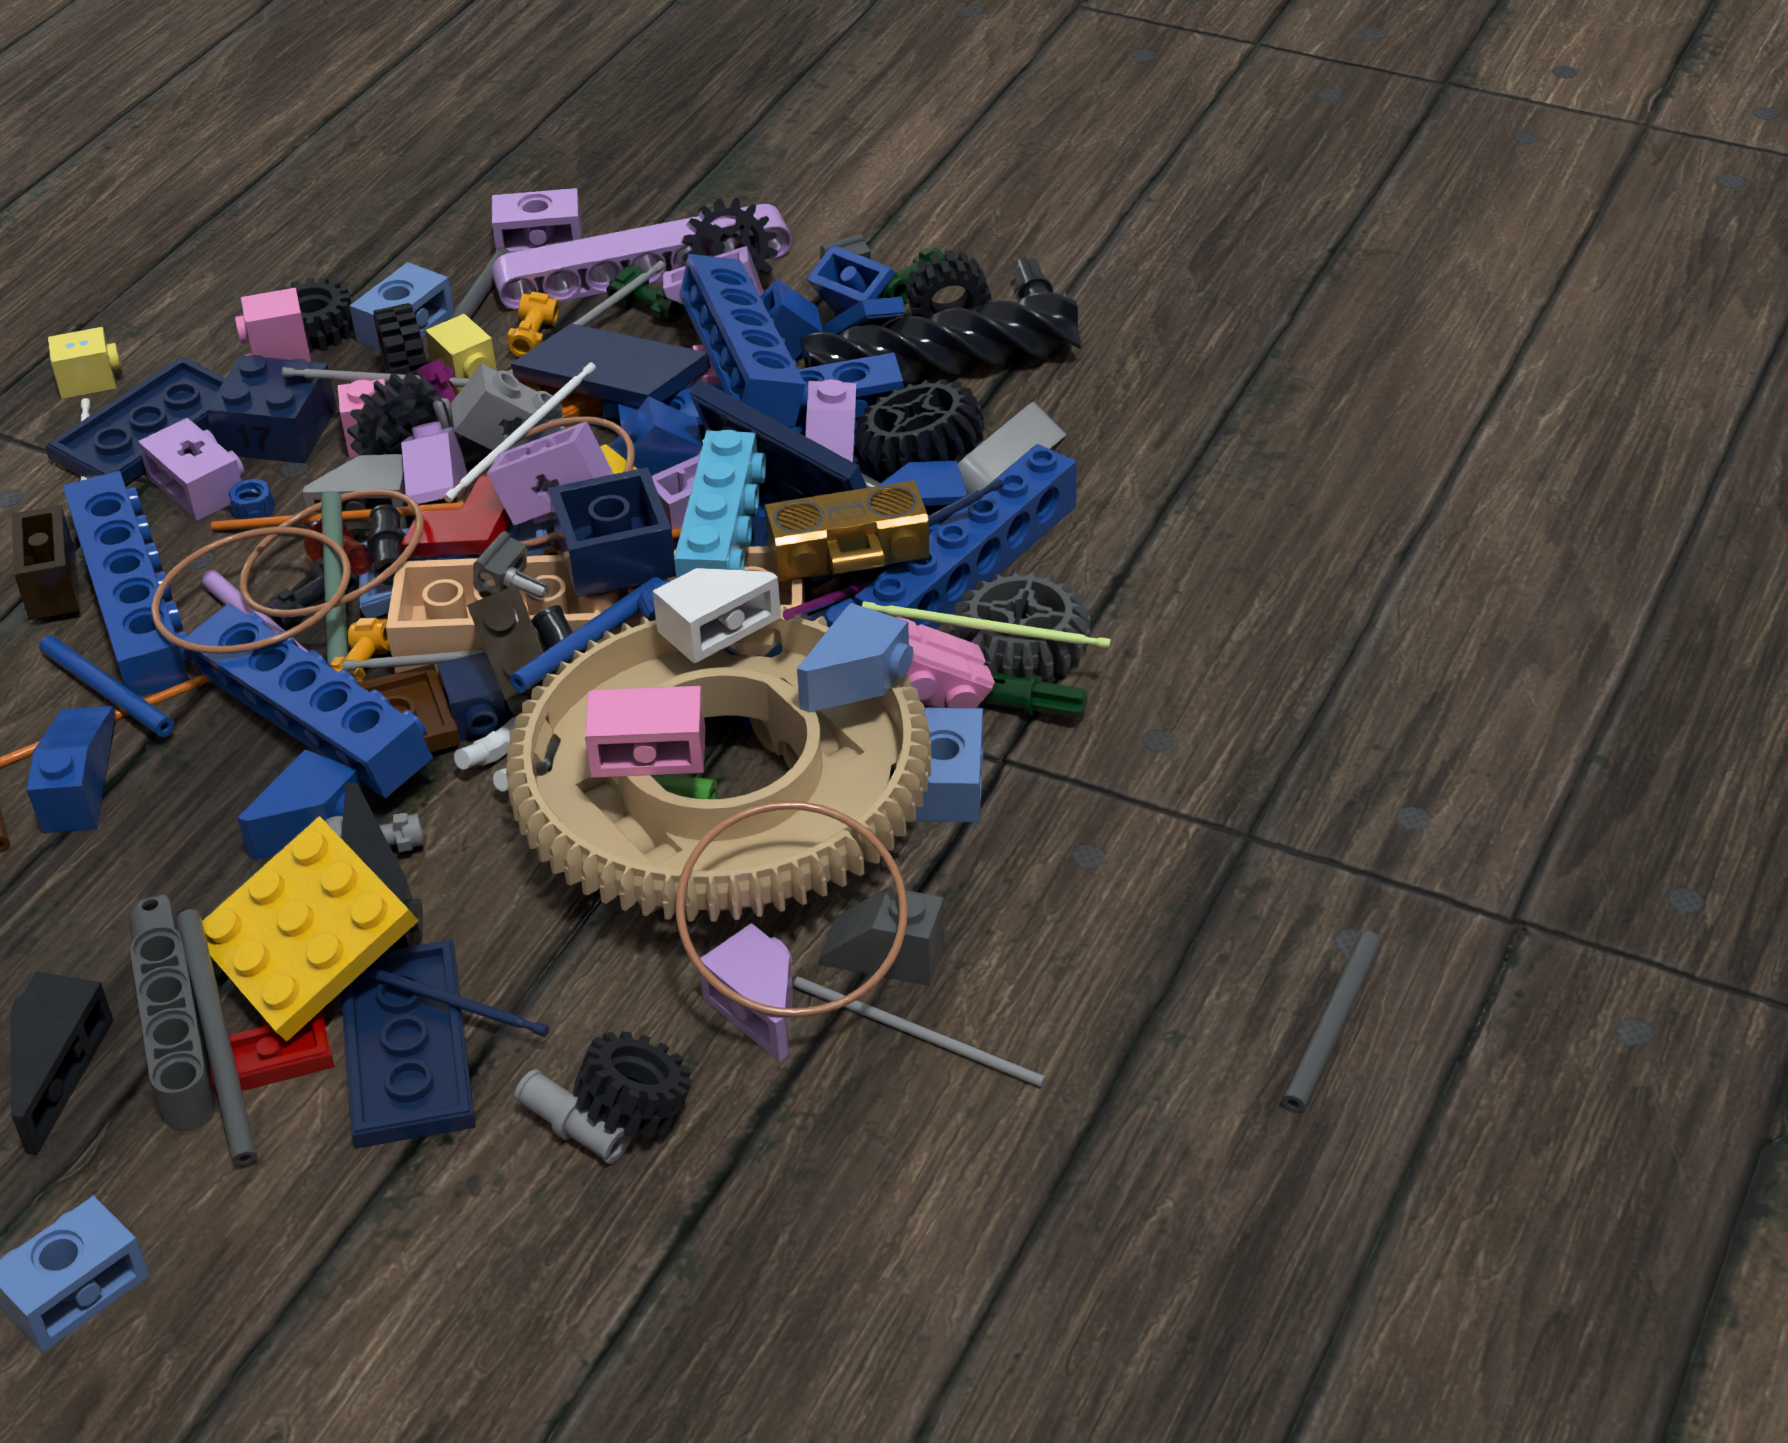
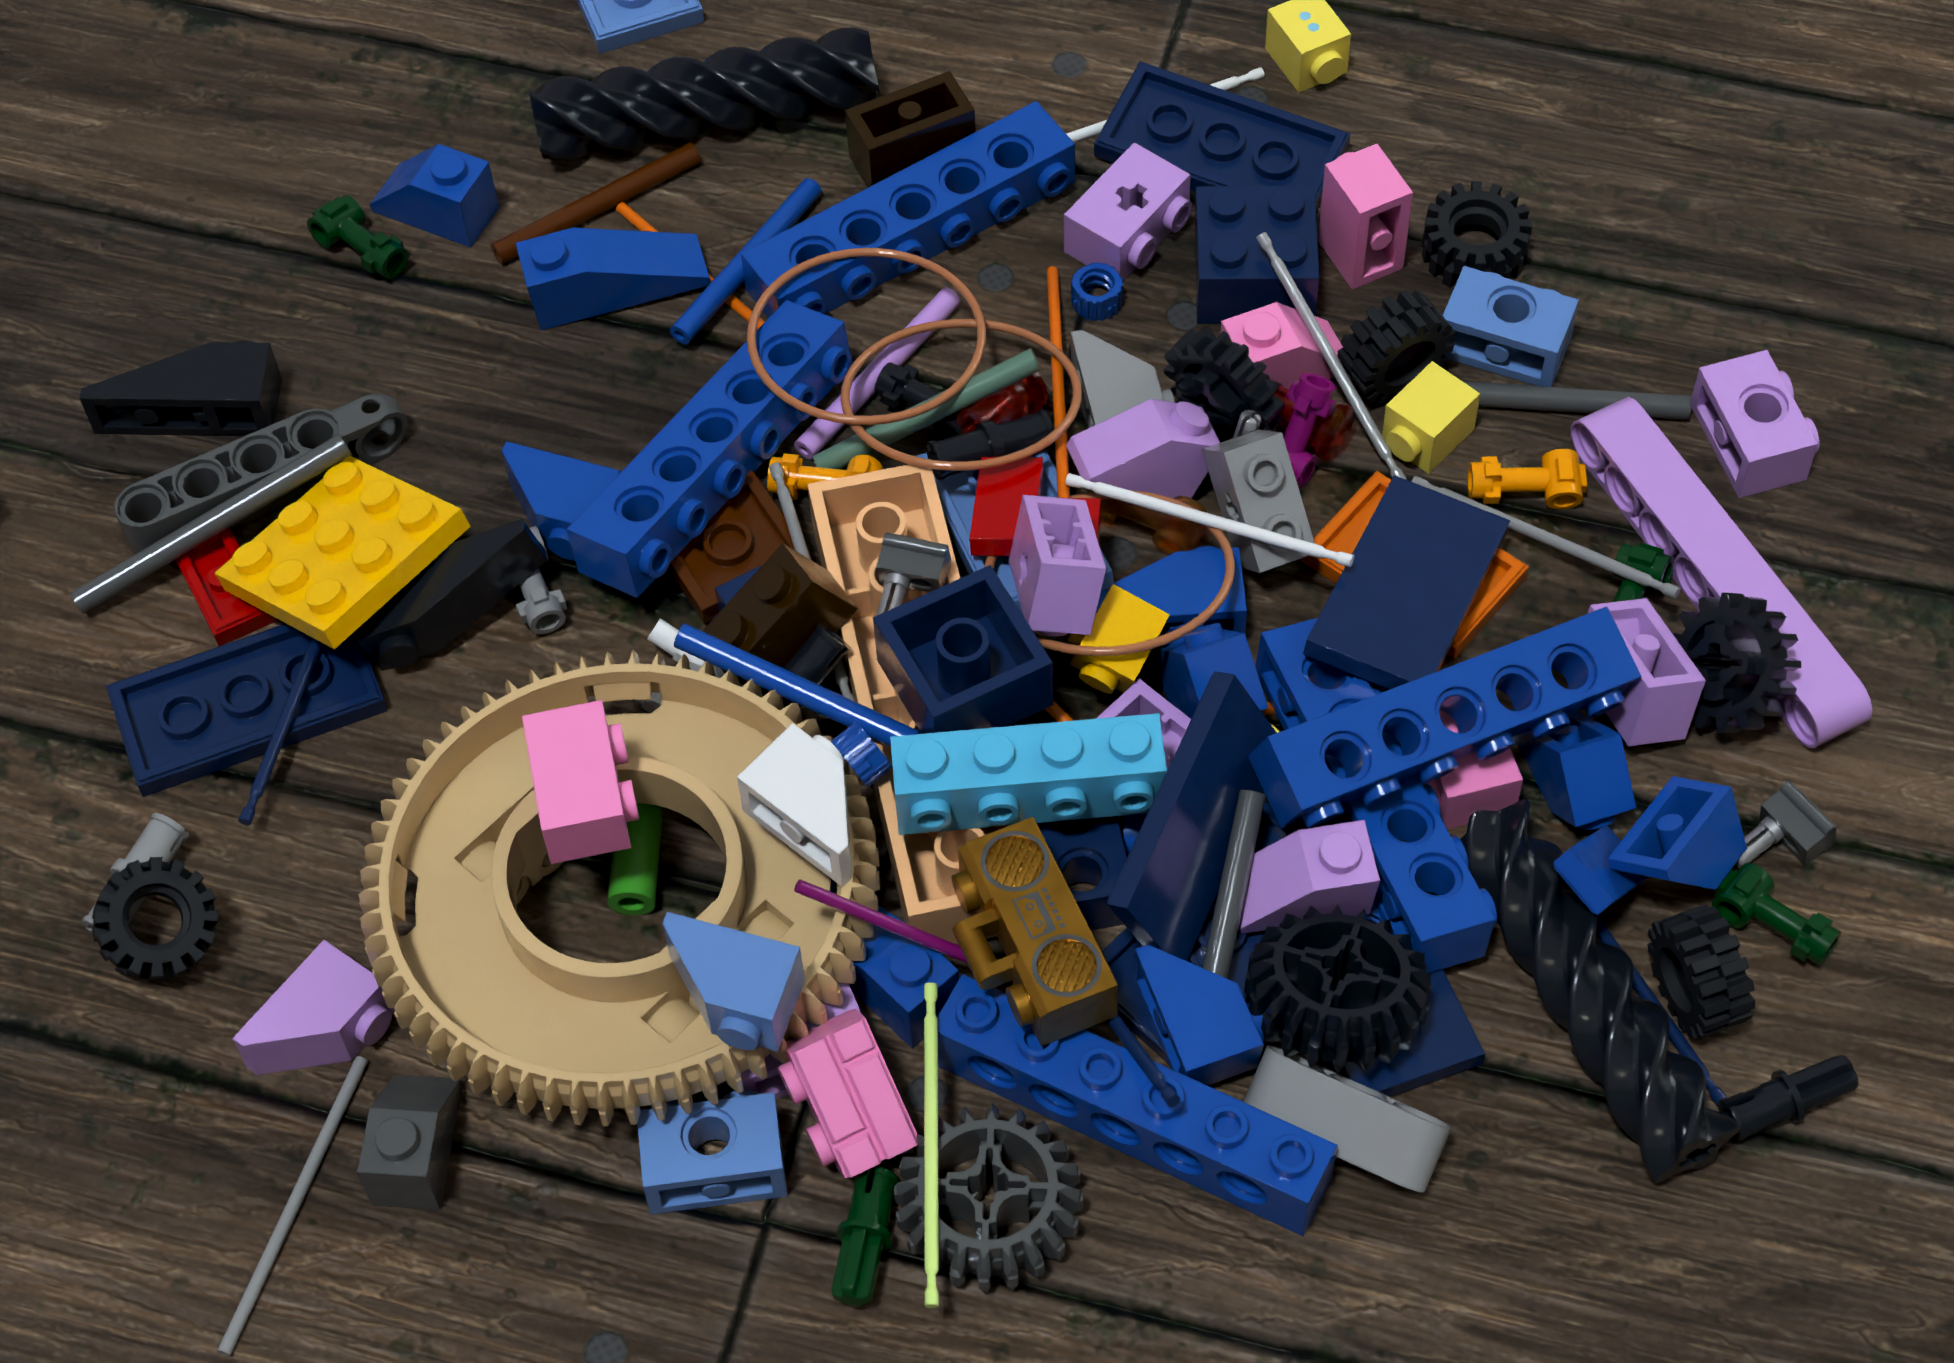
camera: 80 degrees right, 15 degrees up
nougat piece [676,801,908,1017] -> none

